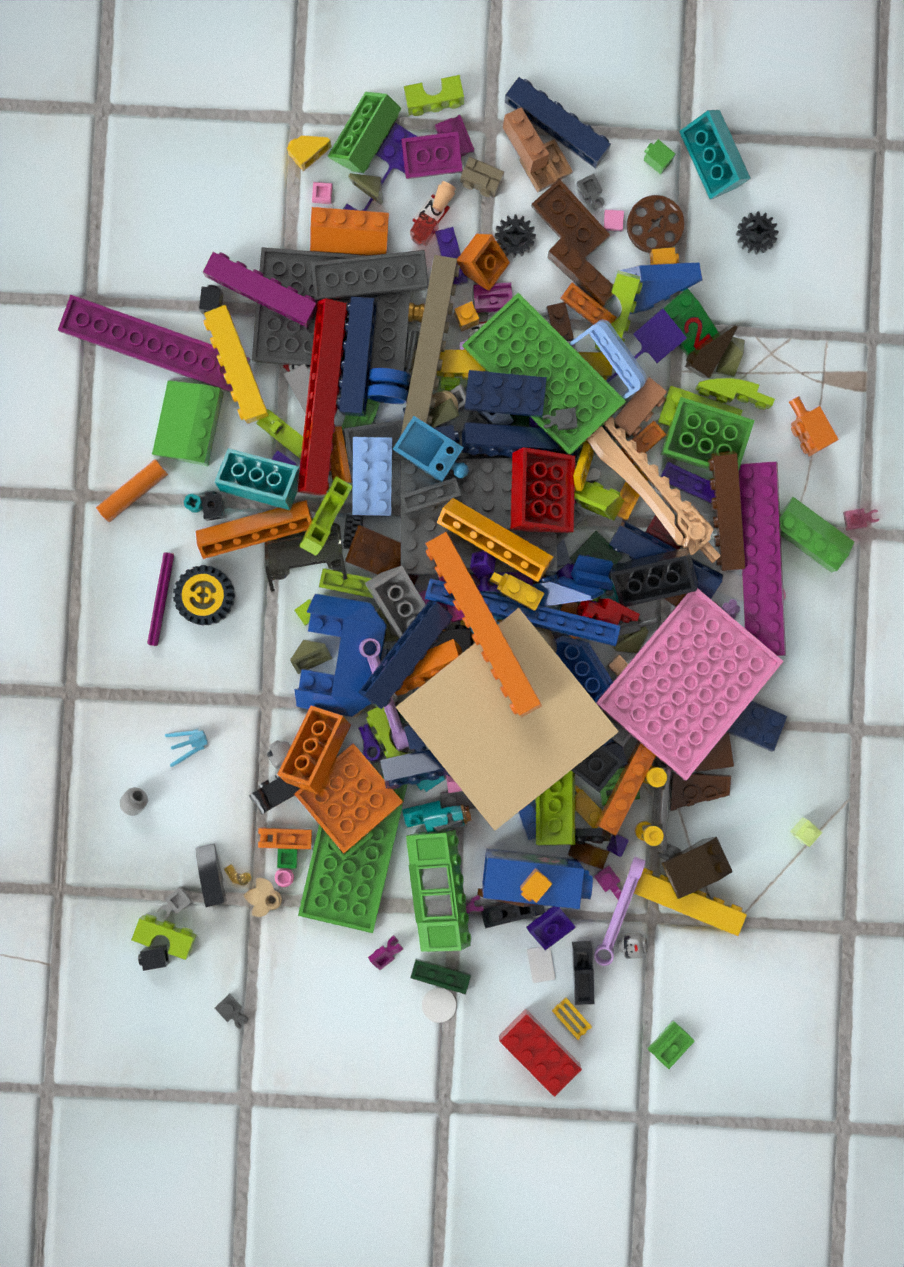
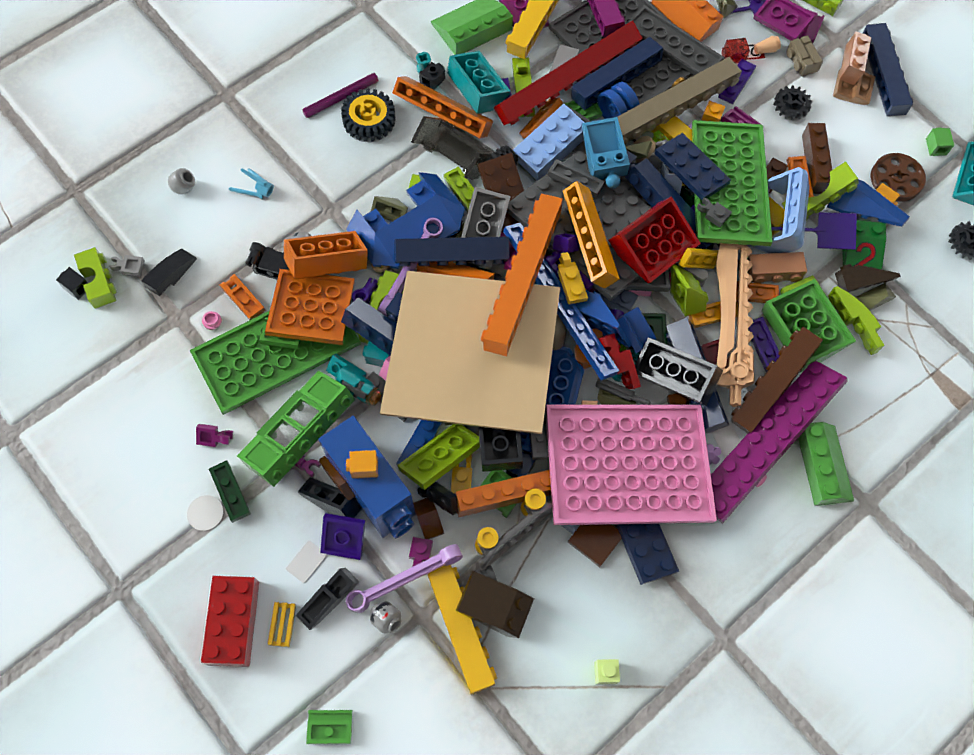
camera: 40 degrees right, 20 degrees down
orange brick [96,459,168,522] -> none
dark grey plate [214,993,248,1029] -> none
clear yellow arm [224,864,252,886] -> none
tan plate [244,878,282,917] -> none
green plate [277,848,298,869] -> none
lime arch [299,477,353,555] -> none
orange slope [457,234,510,290] -> none
reddish brown plate [531,179,610,259] -> none
dark grey plate [577,173,605,210] -> none
bright pink tile [603,210,624,231] -> none
dark purple slope [606,834,629,857] -> none
reddish brown wing [670,772,731,811] -> none
orange brick [788,396,839,457] -> none
clear pink plate [843,508,880,531] -> none

